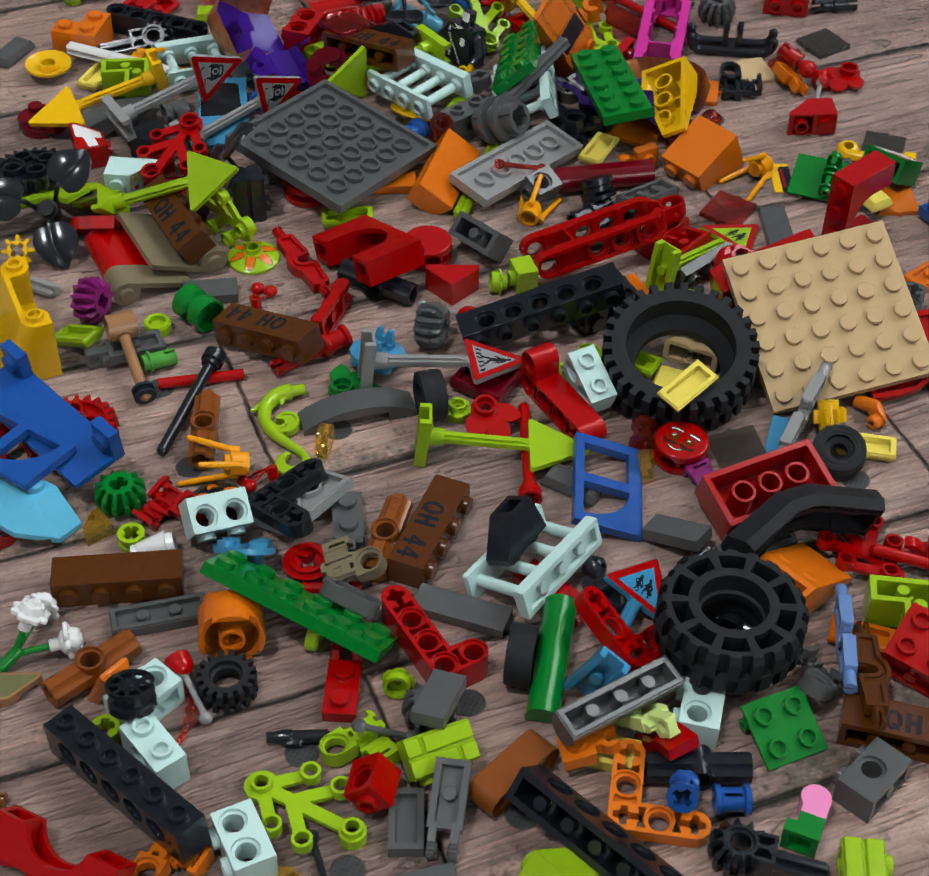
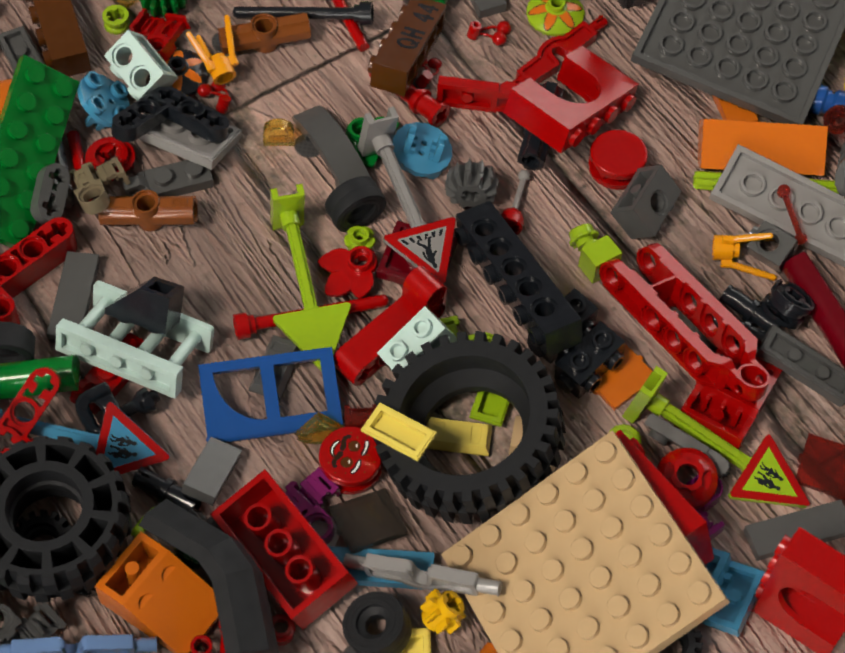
camera: 75 degrees right, 15 degrees up
white cone [130,530,178,552] -> none
lime plant [250,383,311,476] -> none
lime tile [321,206,373,229] -> none
reddish brown brick [387,474,473,589] -> none
red slope [425,264,479,306] -> none

